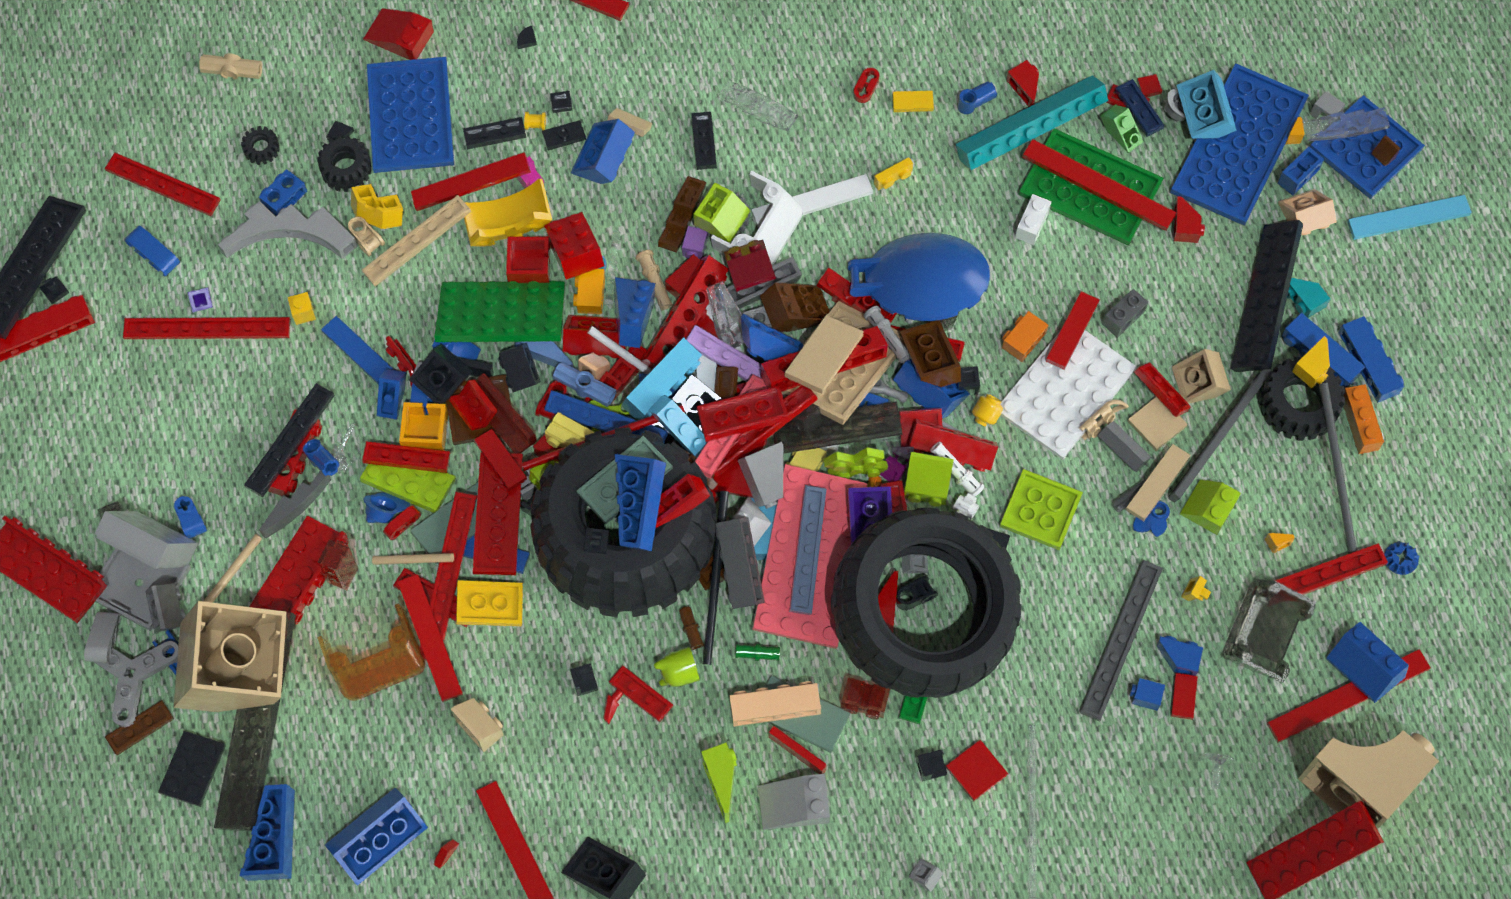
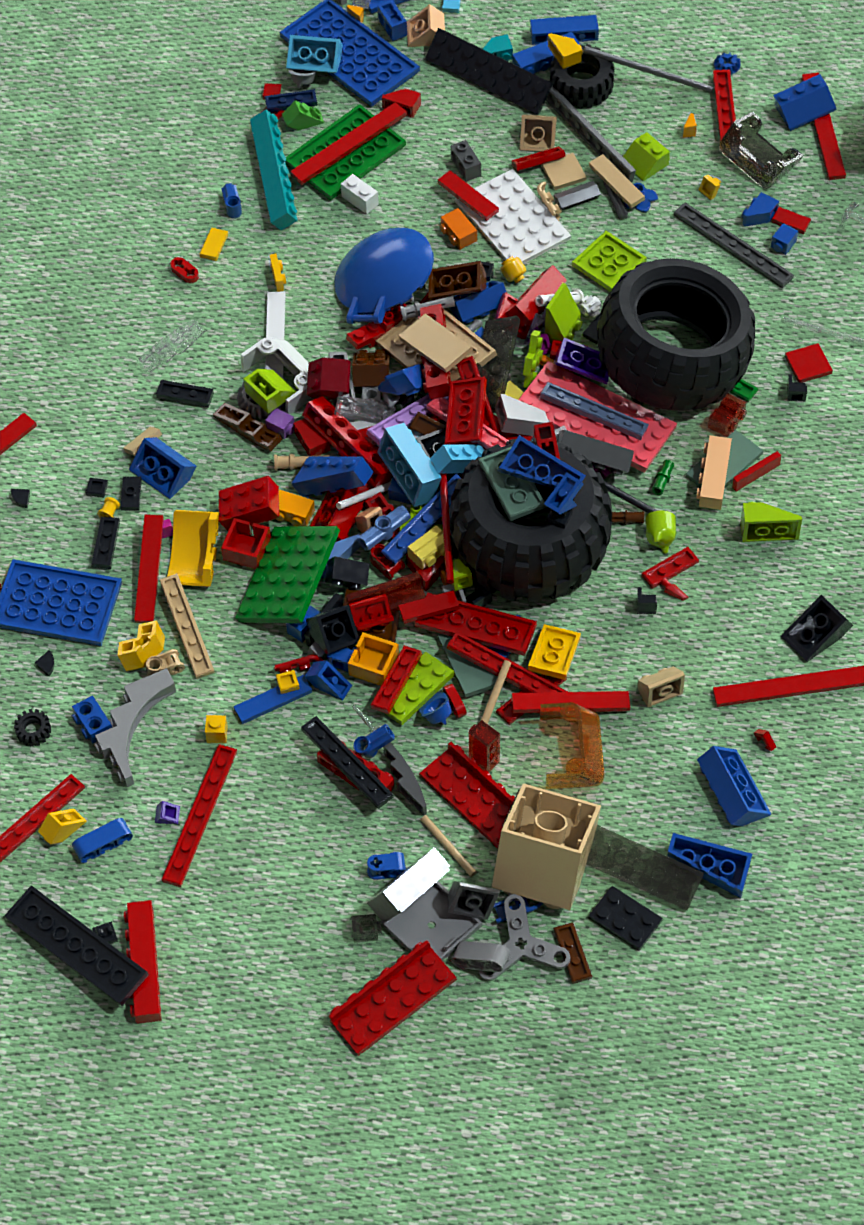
camera: 70 degrees left, 10 degrees down
black tyre [317,136,372,192] -> none
light grey slope [758,774,830,830] -> none
red slope [1006,60,1039,107] -> none
orange brick [1343,384,1384,454] -> none
none -> yellow slope [38,808,87,844]
none -> yellow tile [276,670,300,694]
none -> blue slope [544,472,584,514]

